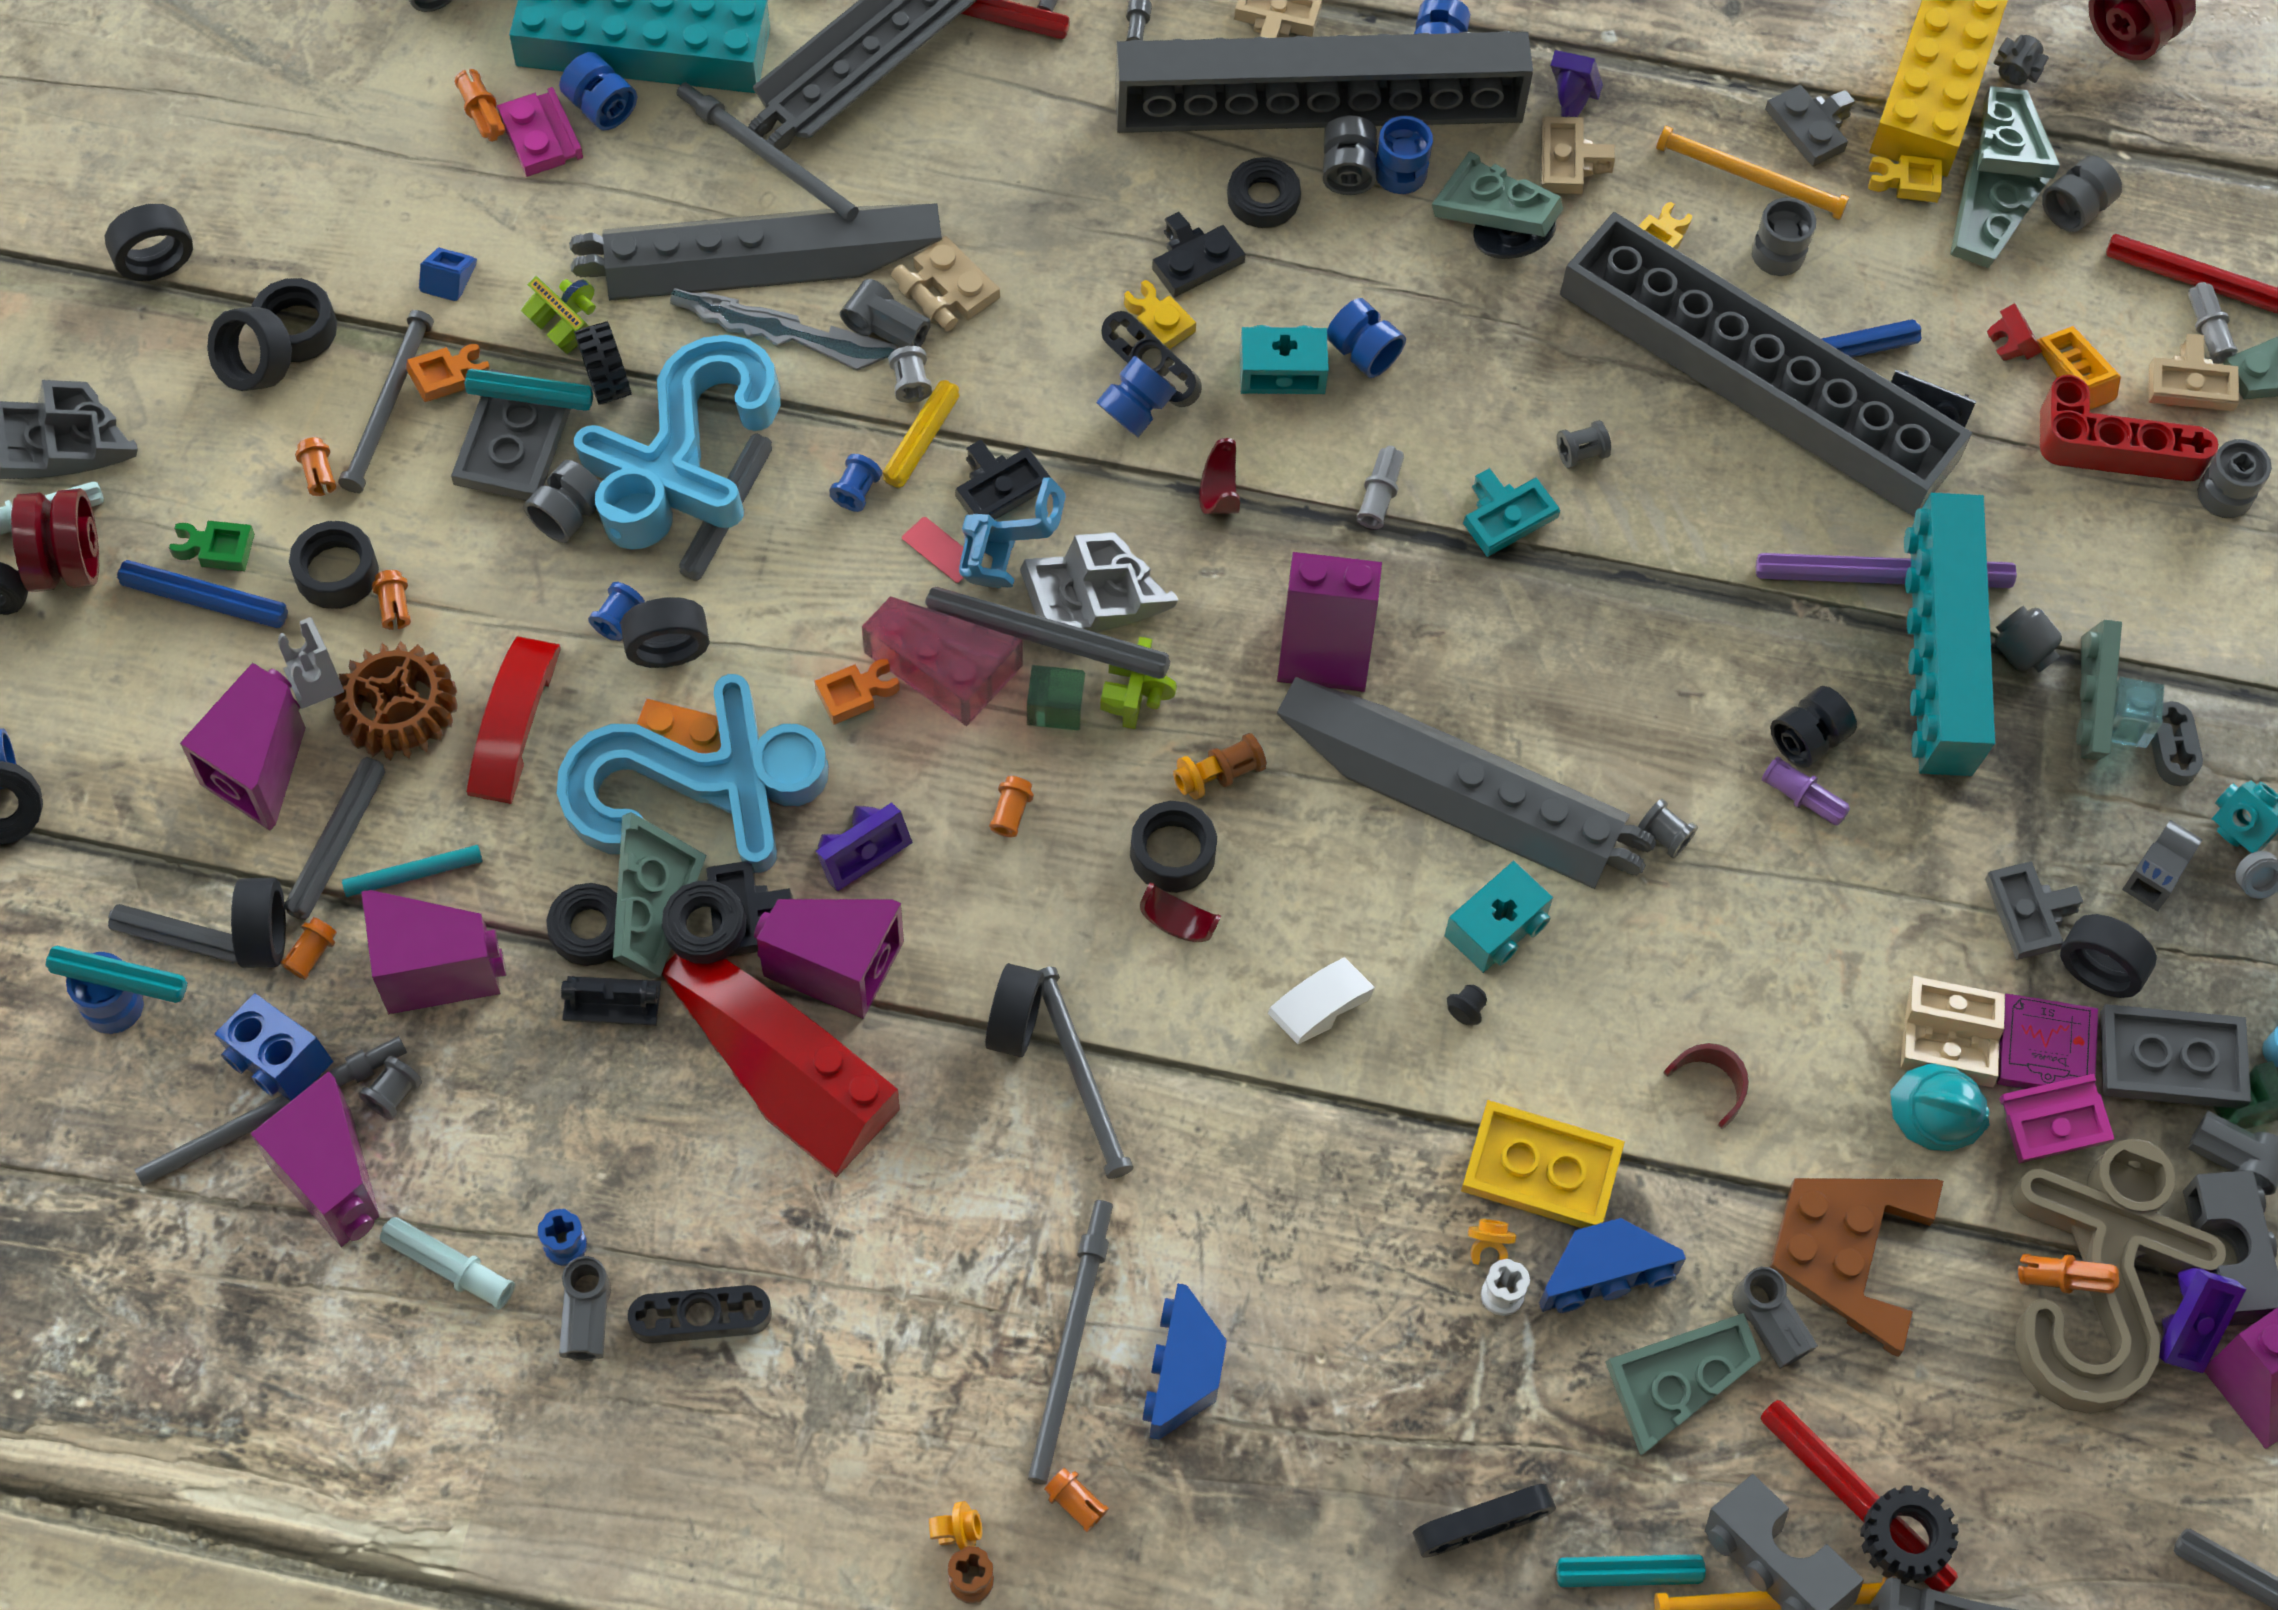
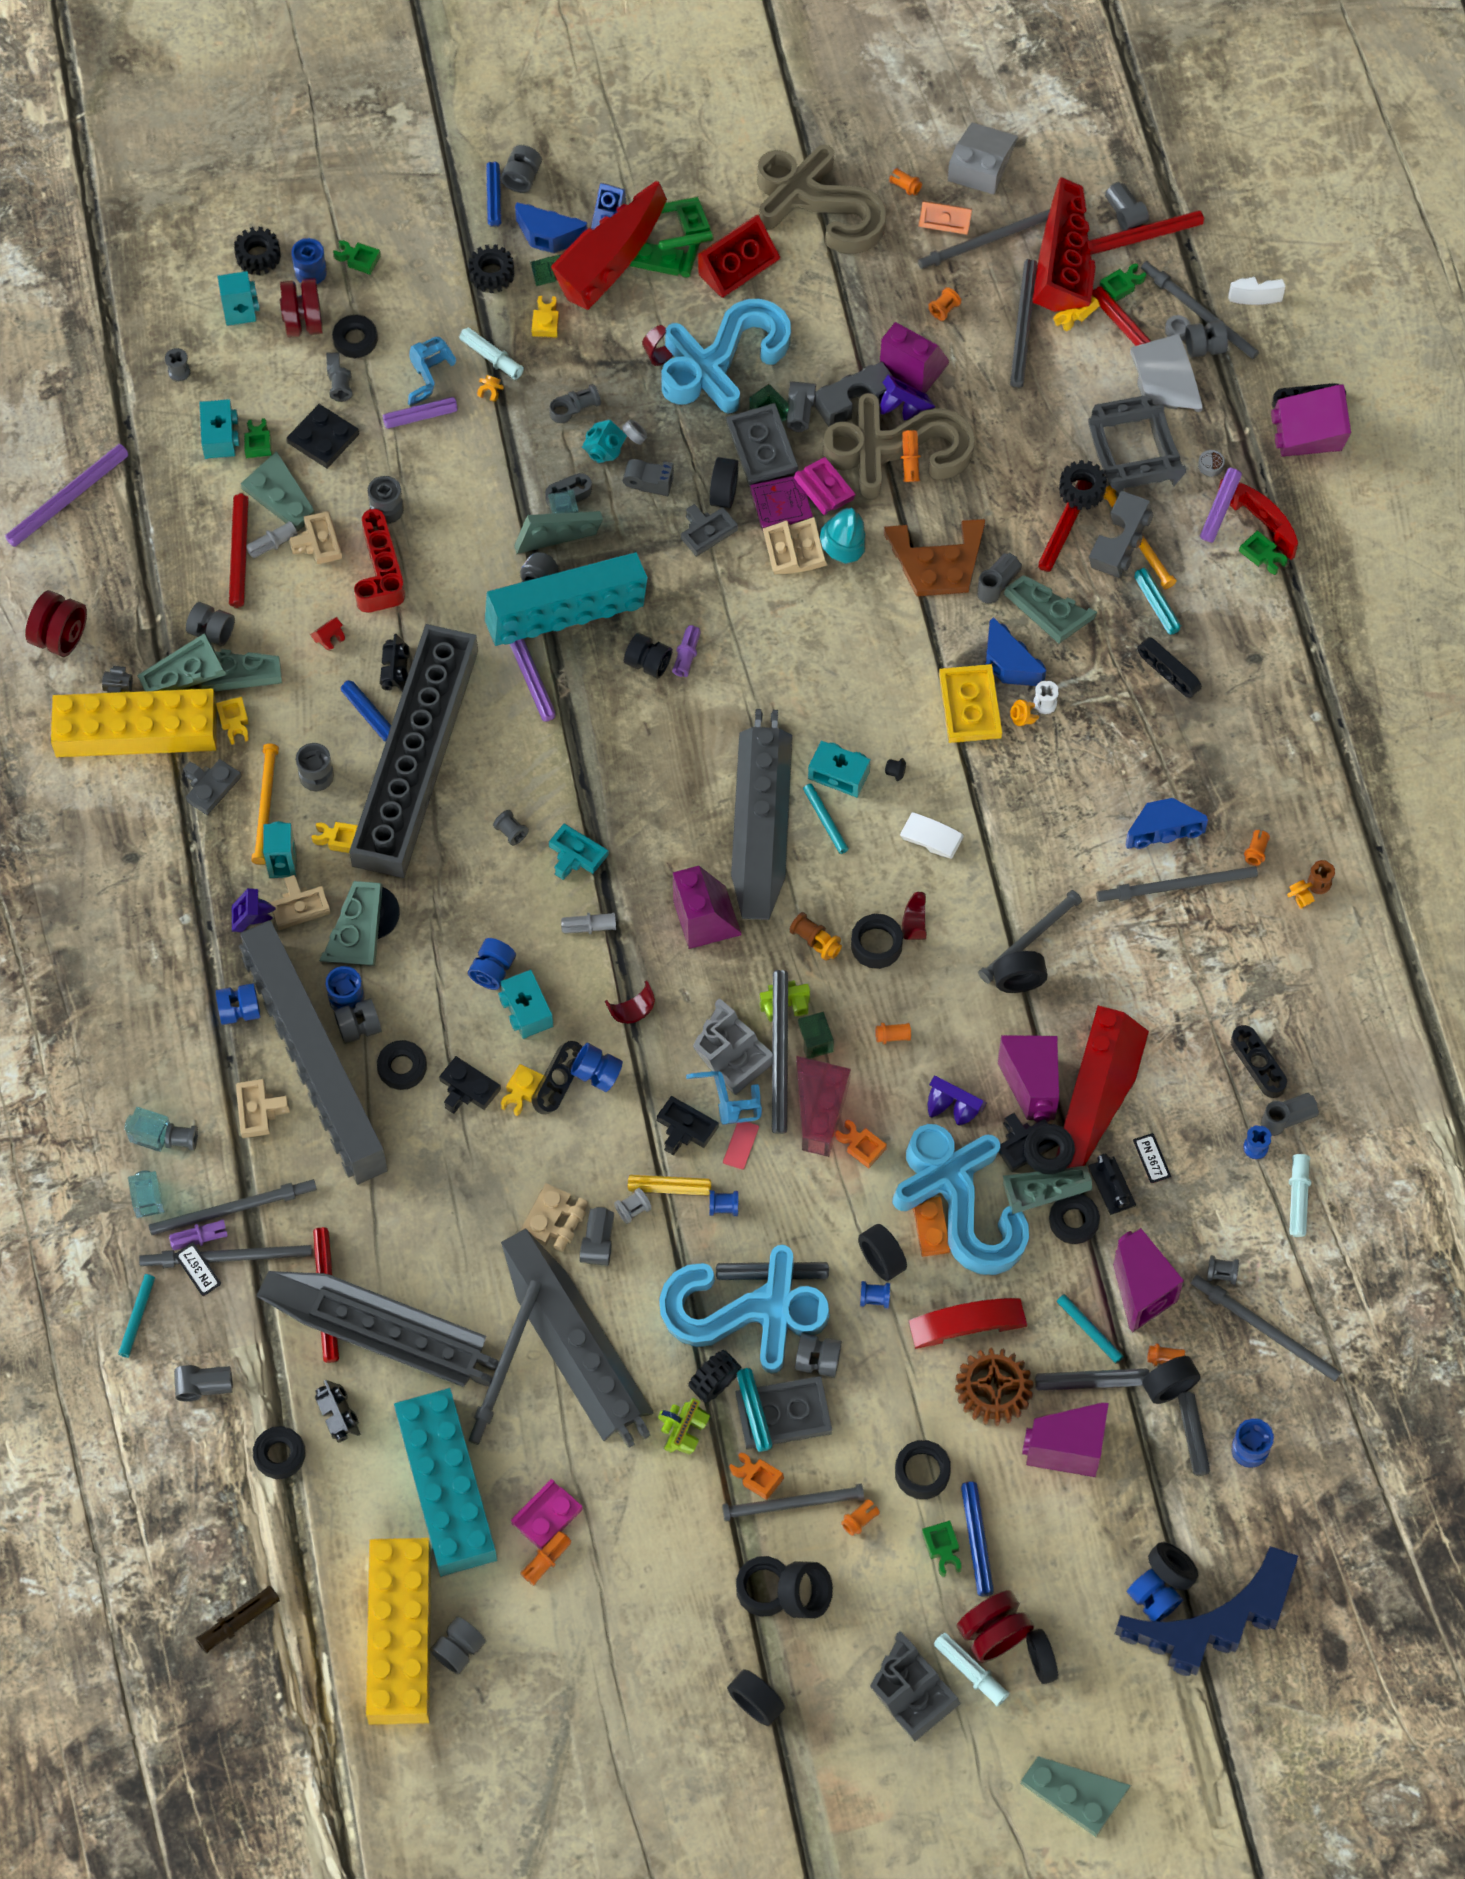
camera: 110 degrees left, 0 degrees up
teal axle [45,945,188,1003] -> none
blue brick [214,993,334,1101] -> none
magenta slope [251,1071,380,1248] -> none
light grey hinge [278,617,344,709] -> none
orange pin [372,570,411,630] -> none
blue slope [419,247,477,301] -> none
blue wheel [559,52,638,130] -> none
light grey sword [670,288,897,370] -> none
dark grey bush [1638,799,1698,858] -> none
dark red helmet [1663,1043,1749,1129] -> none
light orange slope [2037,326,2121,410] -> none
none -> teal brick [263,821,297,878]
none -> teal piece [803,783,849,854]
none -> sticker [1133,1133,1171,1183]

